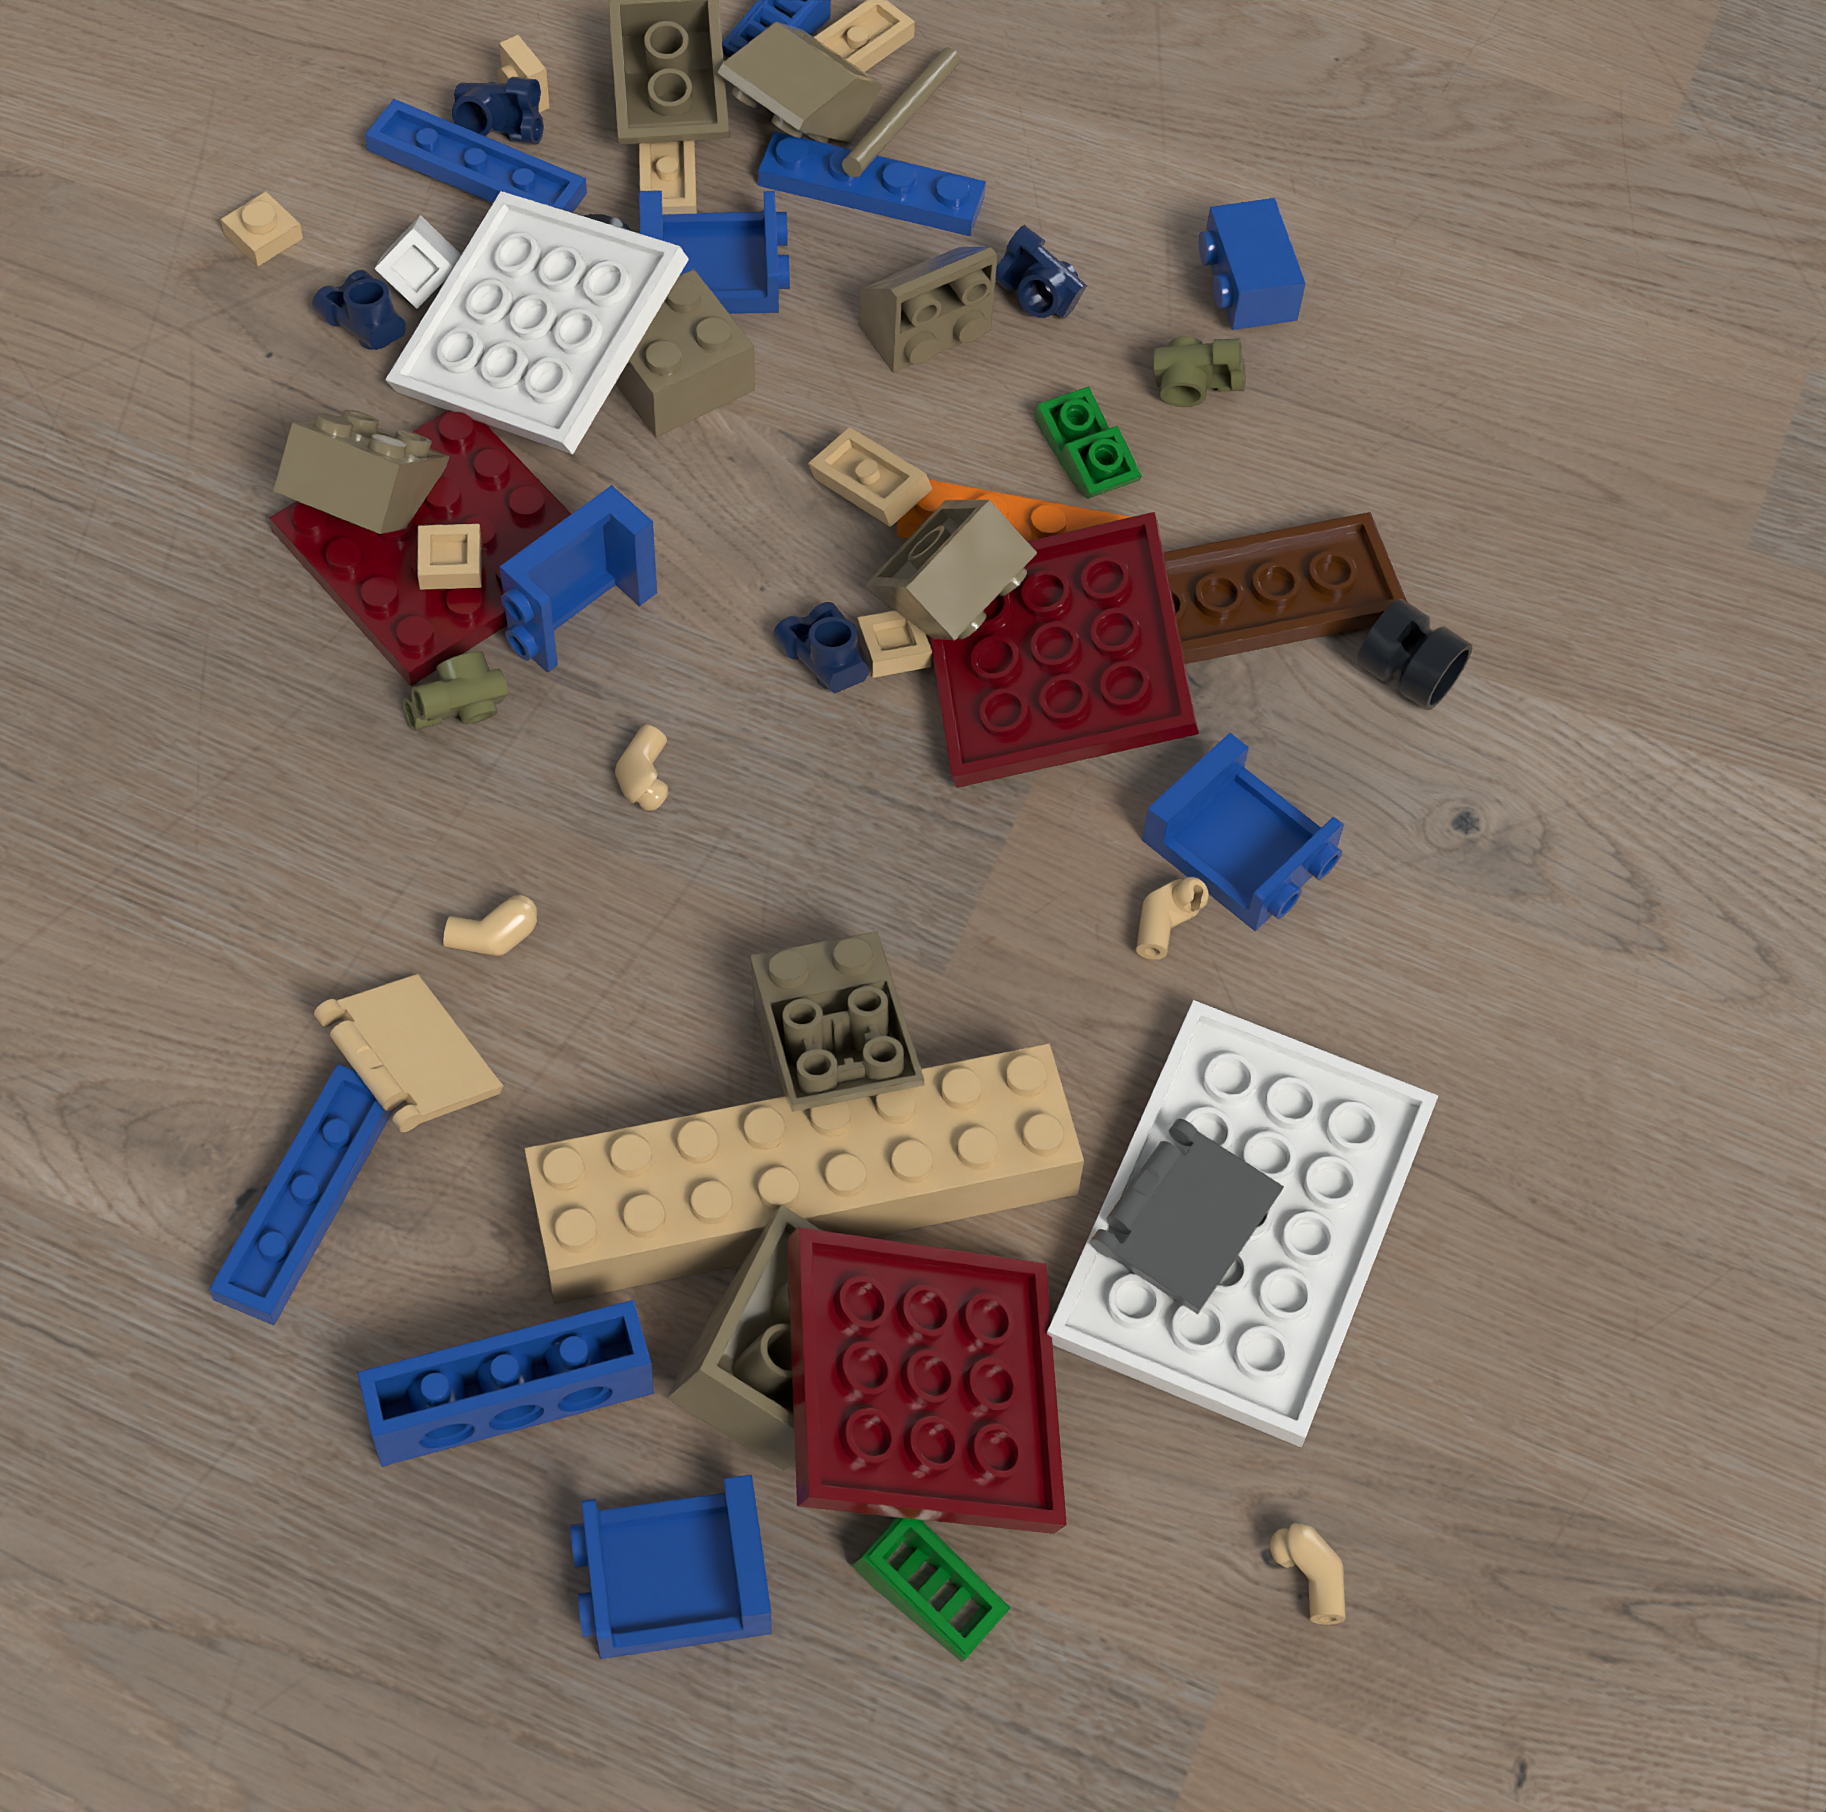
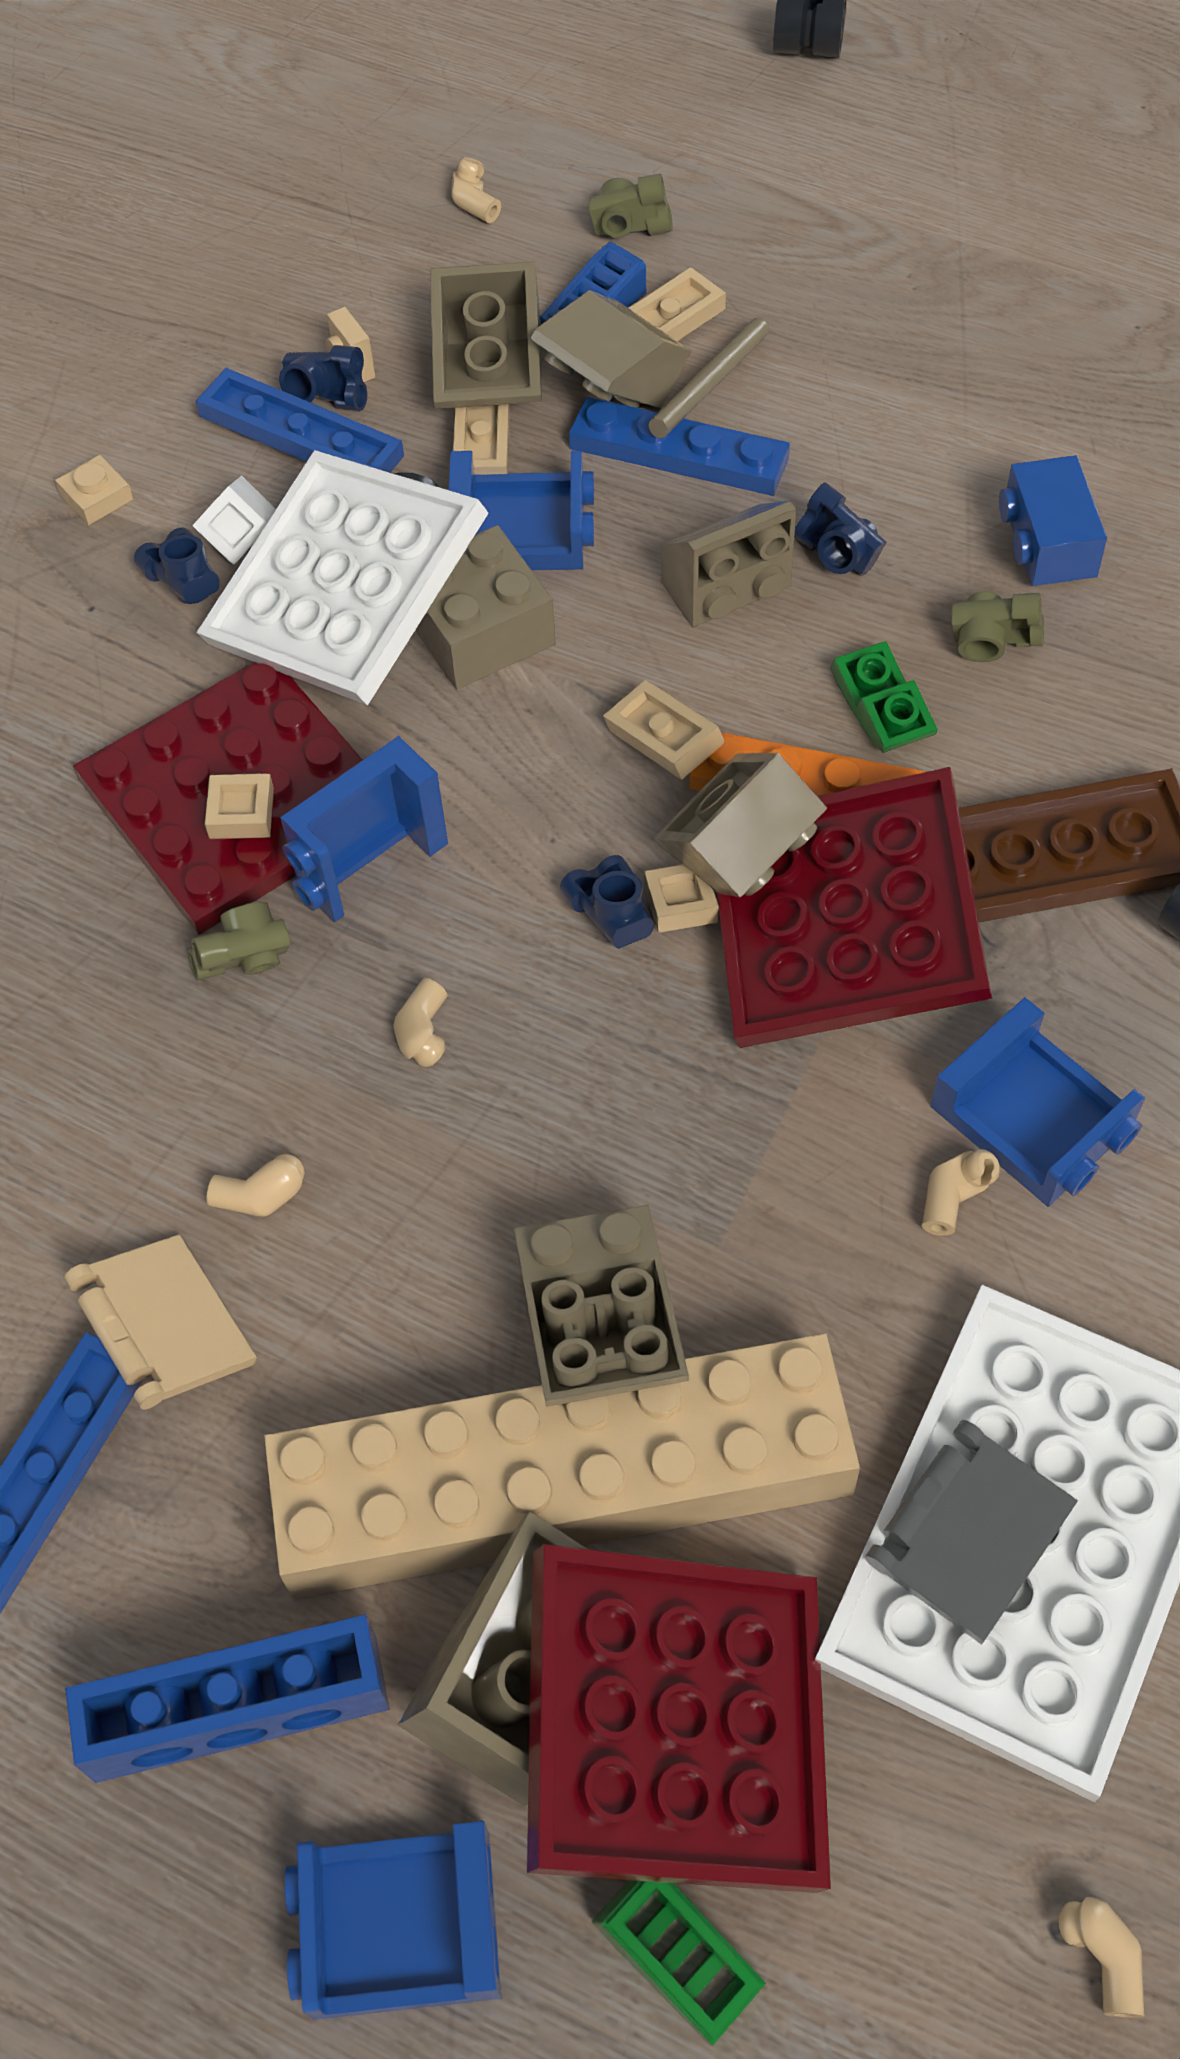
camera: 10 degrees right, 0 degrees up
dark tan slope [273,410,449,534] -> none

